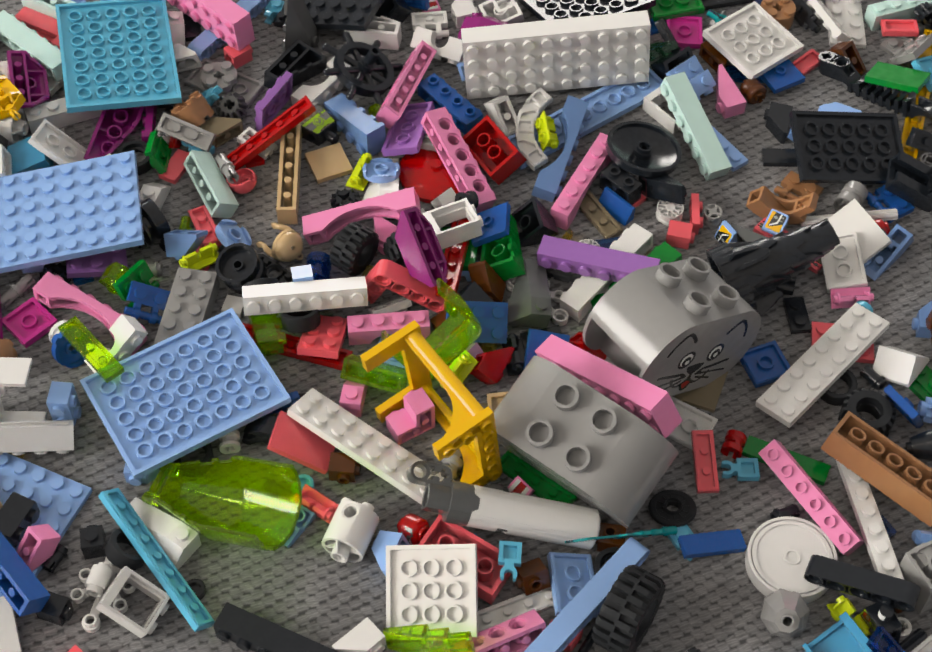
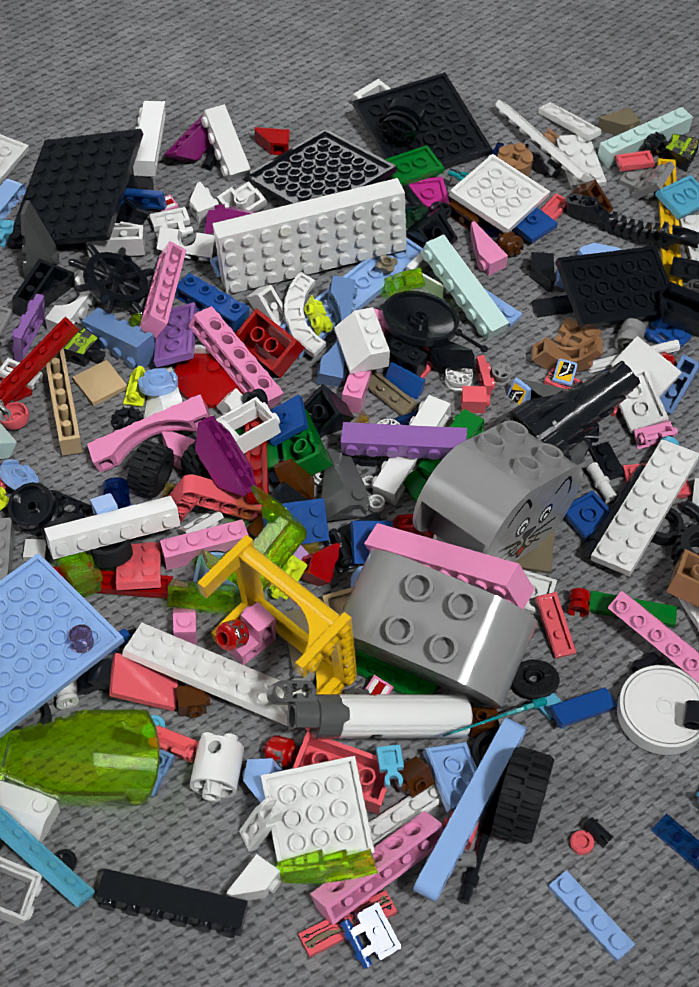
camera: 15 degrees left, 0 degrees up
tan hair [256,222,303,262] -> none
light blue plate [665,55,717,100] -> none
medium azure plate [721,458,760,481] -> none
light grey cone [760,588,810,639] -> none
green tile [864,61,931,94] -> none
none -> clear purple wheel [69,624,94,653]
none -> red head [216,619,249,651]
none -> white hinge [239,796,283,852]
none -> white slope [334,307,390,374]
none -> dark tan plate [376,255,398,274]
none -> clear neon green brick [384,267,425,297]
none -> black wheel [429,201,451,219]
none -> black hinge [456,329,488,352]
none -> black bar [582,464,645,557]
none -> white pin [586,463,617,503]

